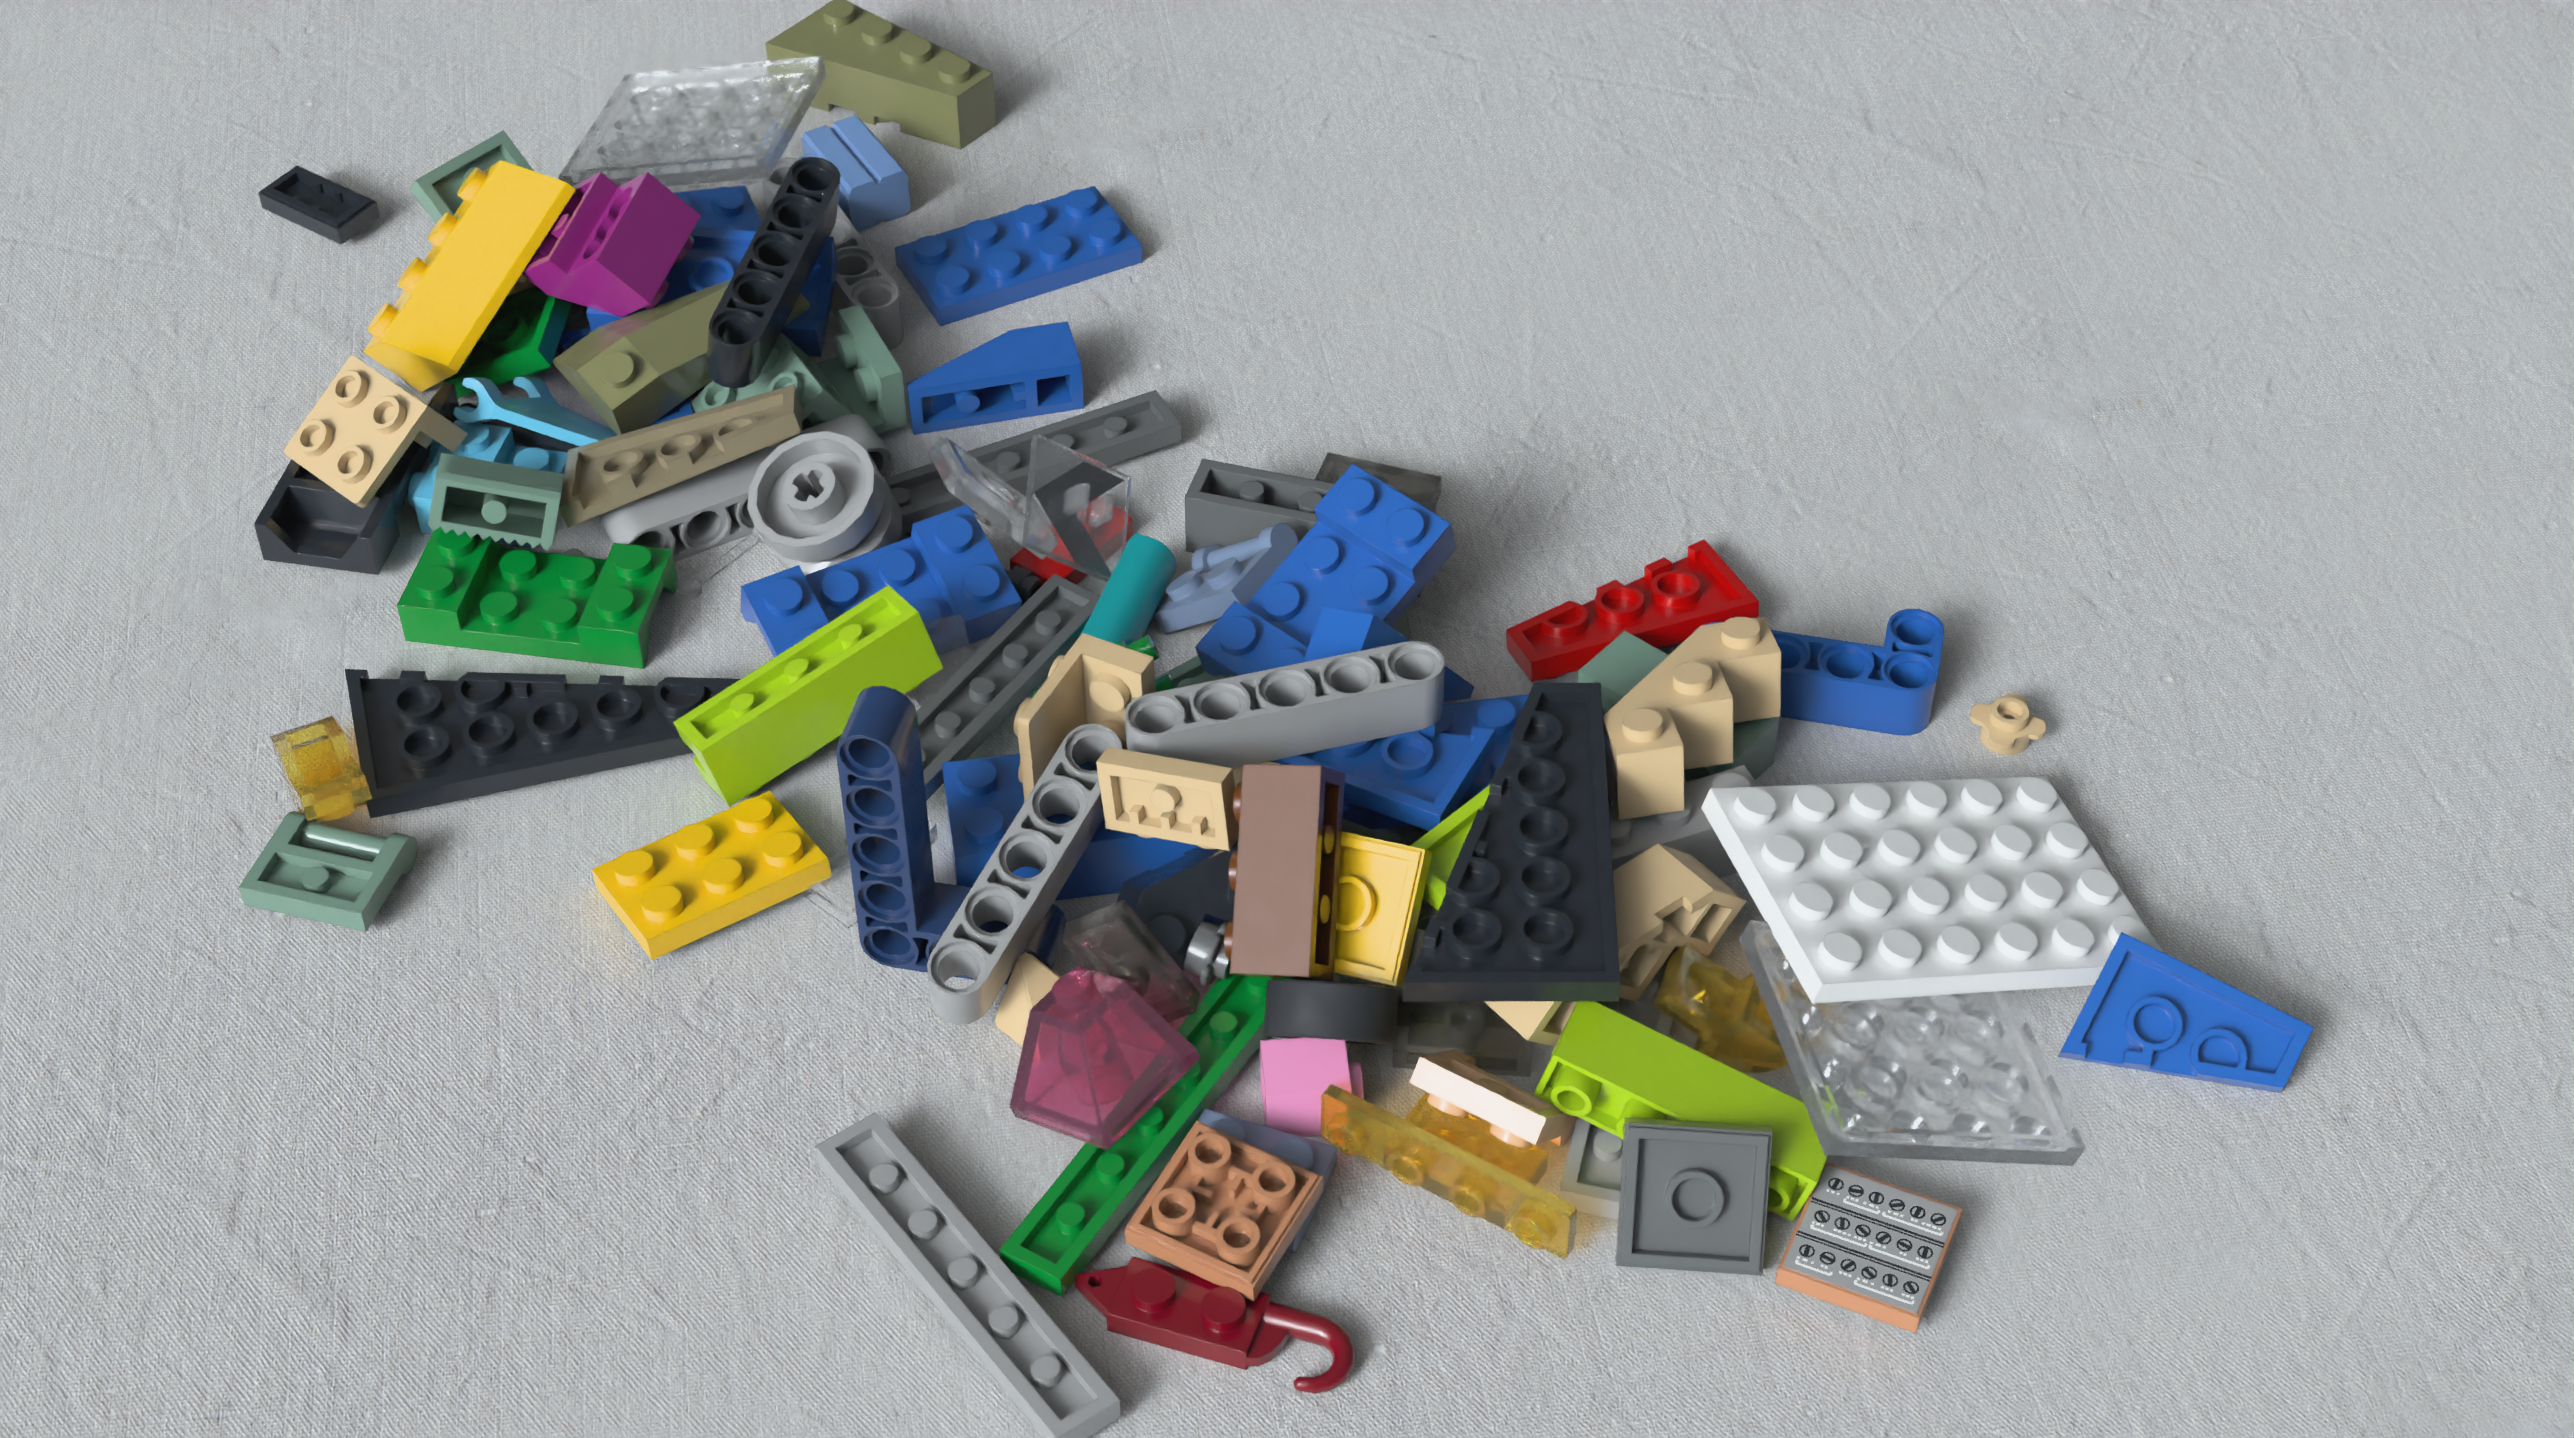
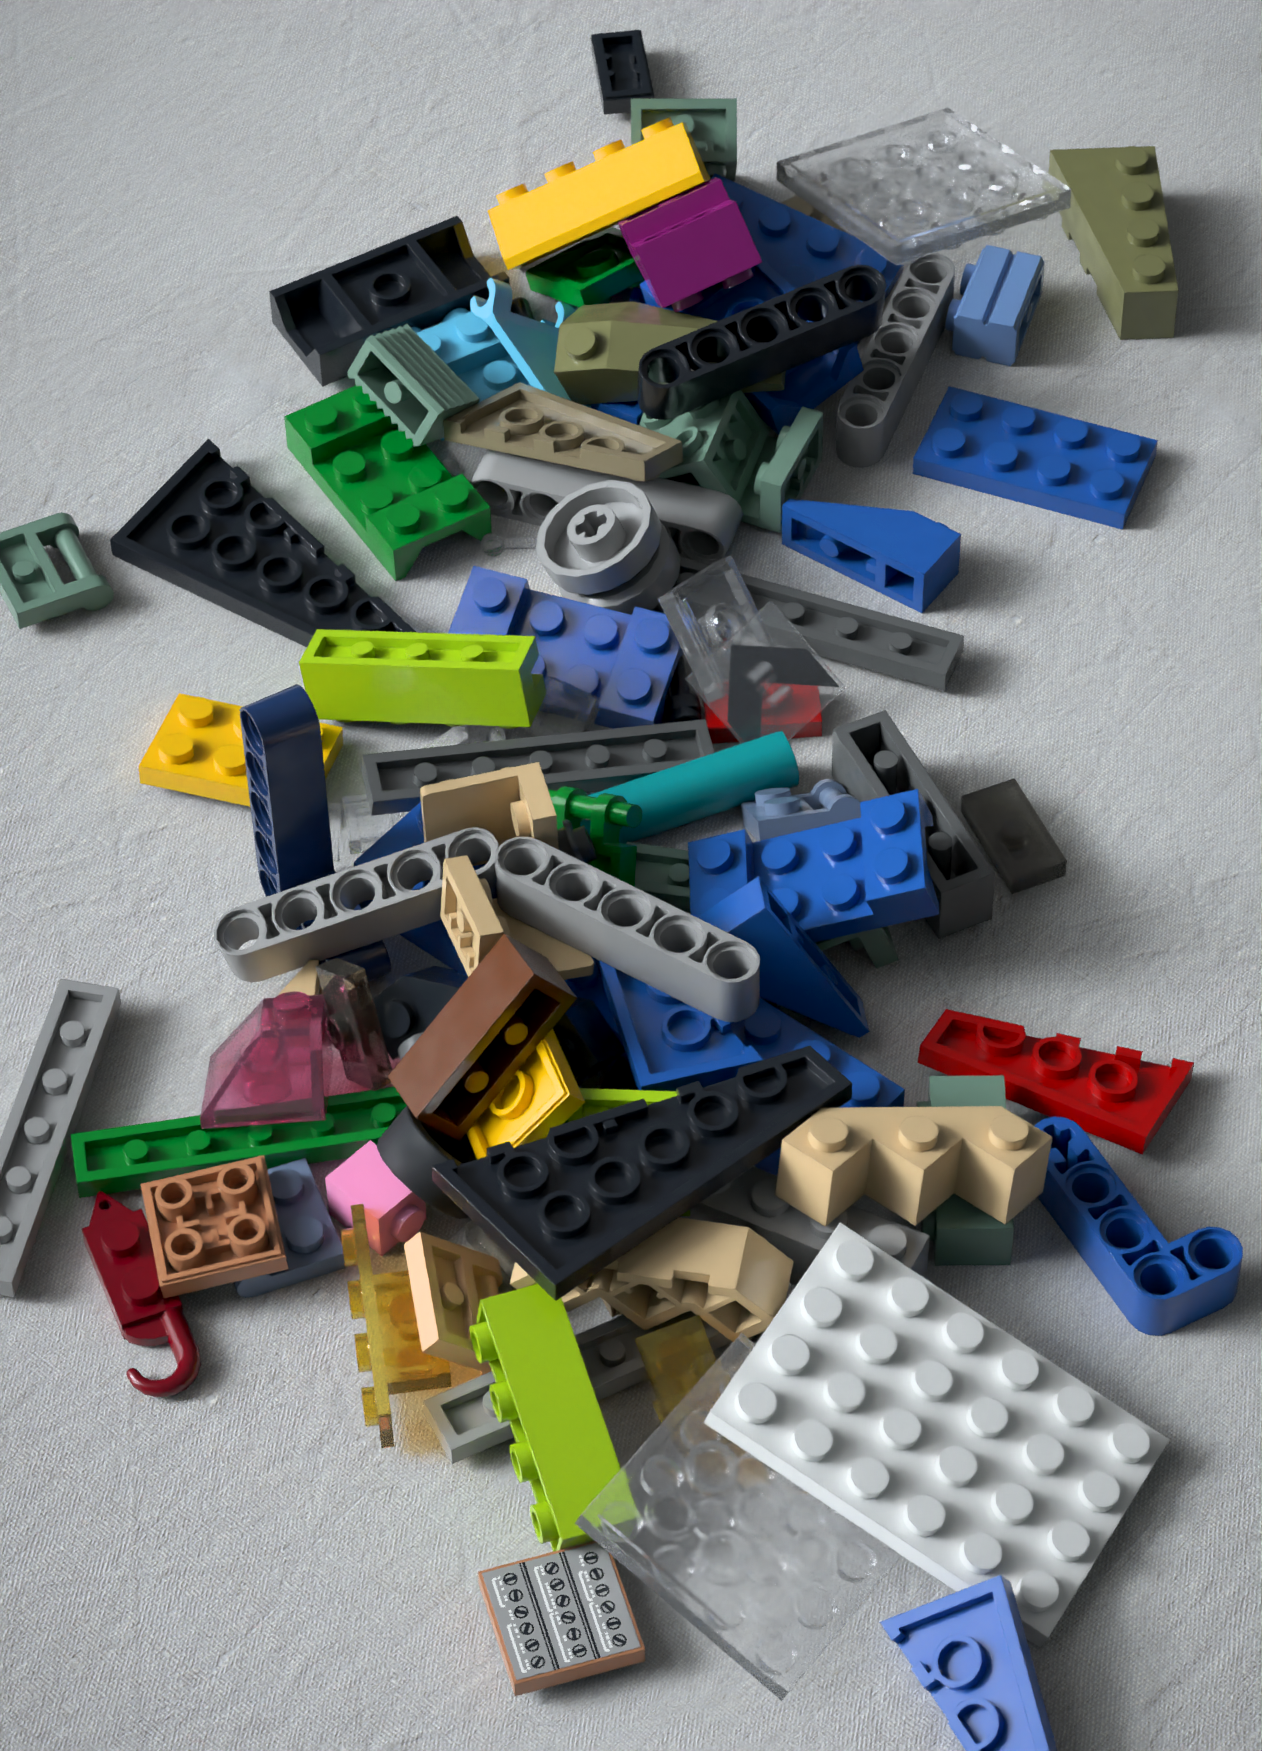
camera: 50 degrees right, 5 degrees up
clear yellow brick [270,716,372,821] -> none
tan bracket [284,354,468,508] -> none
tile [1615,1117,1773,1276] -> none
tan plate [1970,693,2047,755] -> none

